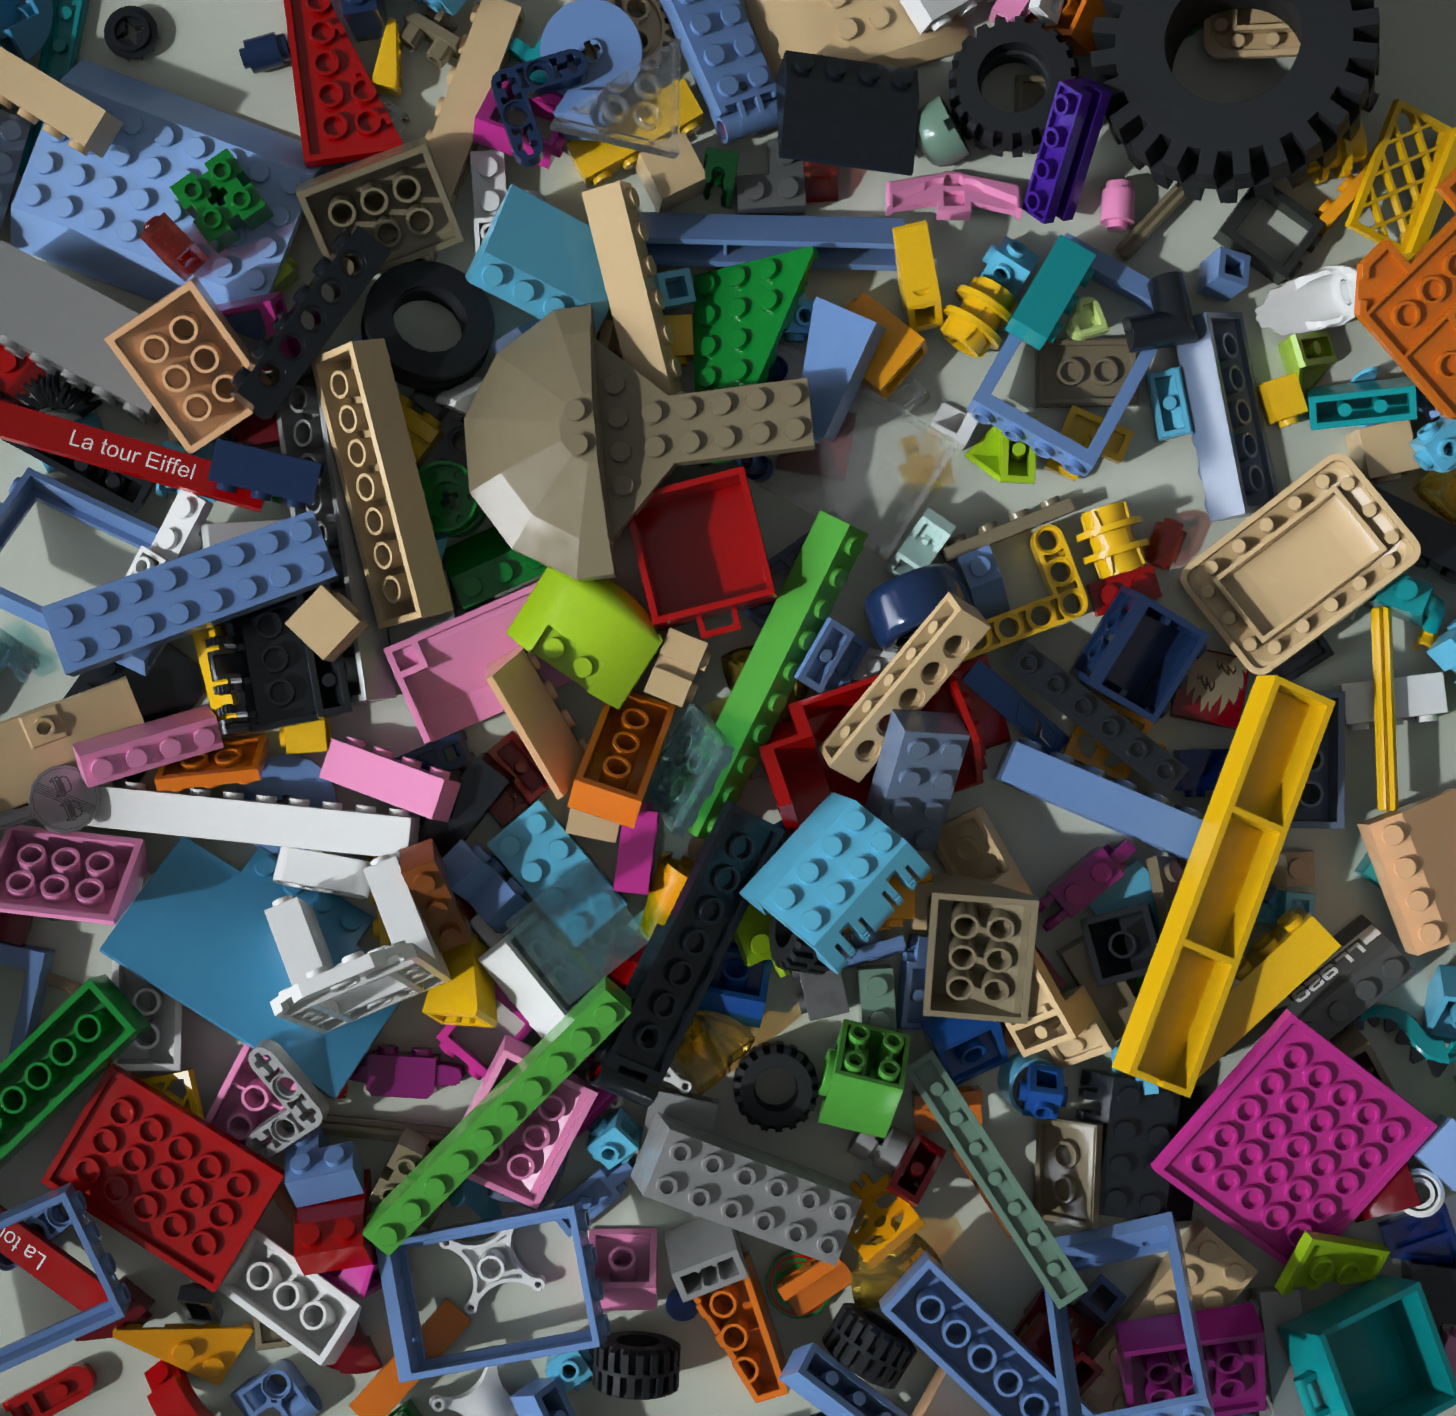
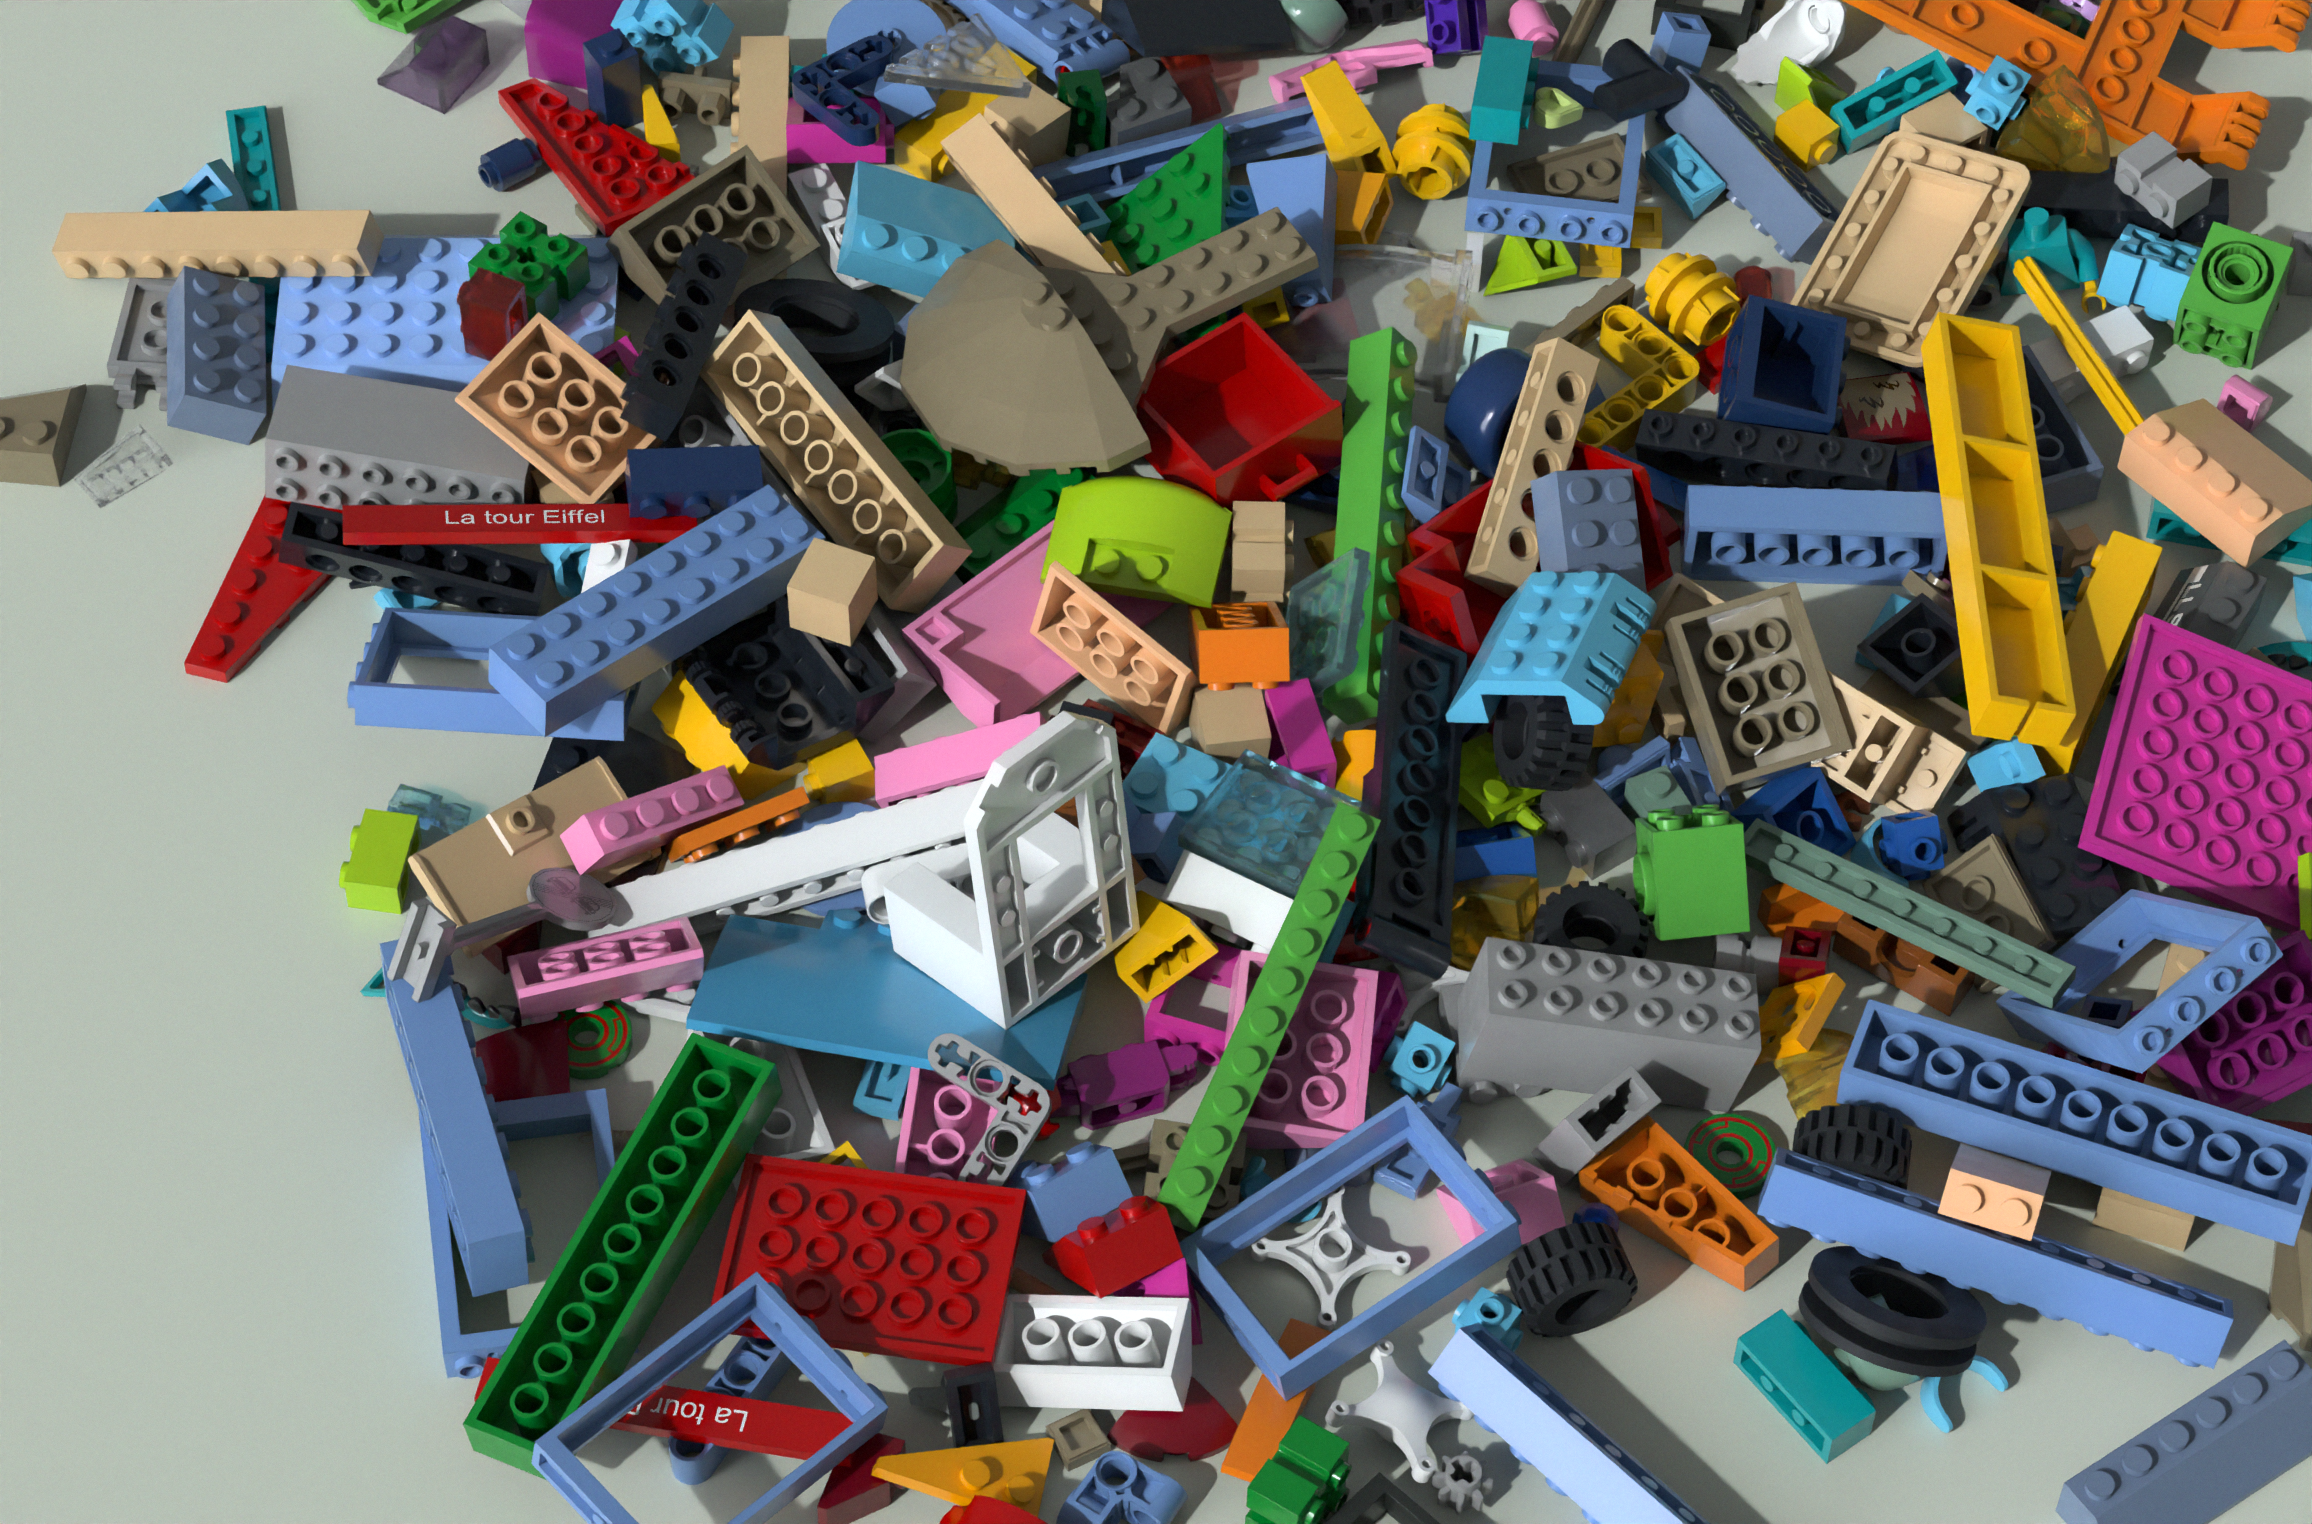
camera: 25 degrees left, 35 degrees down
black gear [104,6,159,61] -> none
orange panel [777,1255,855,1317] -> none
medium azure brick [980,236,1040,297] -> none
magenta hinge [1038,838,1136,932] -> none

